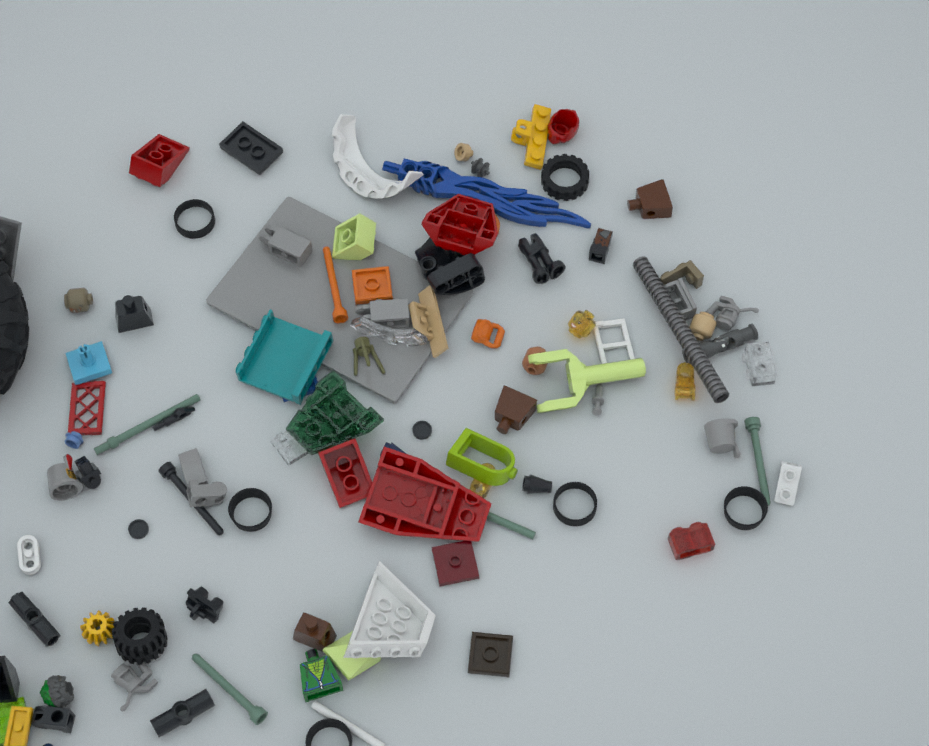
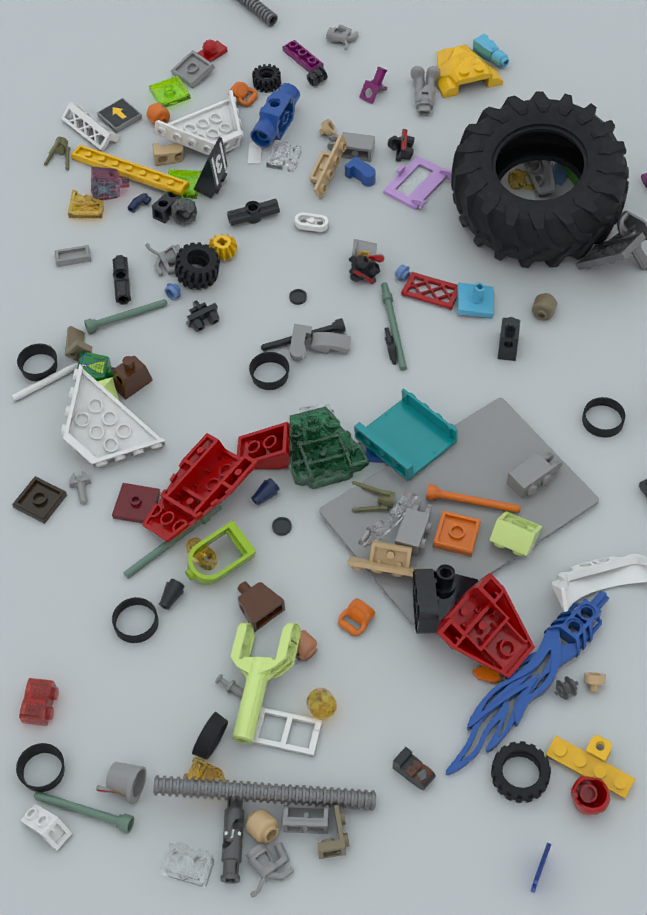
camera: 115 degrees right, 5 degrees down
black piece [518,233,566,284] -> none
reddish brown torso [627,179,673,219] -> none
none -> dark tan bracket [65,326,92,362]
none -> light grey bar [69,471,91,505]
none -> medium blue plate [165,283,181,300]
none -> black tyre [192,712,228,760]
none -> clear blue piece [531,843,551,893]

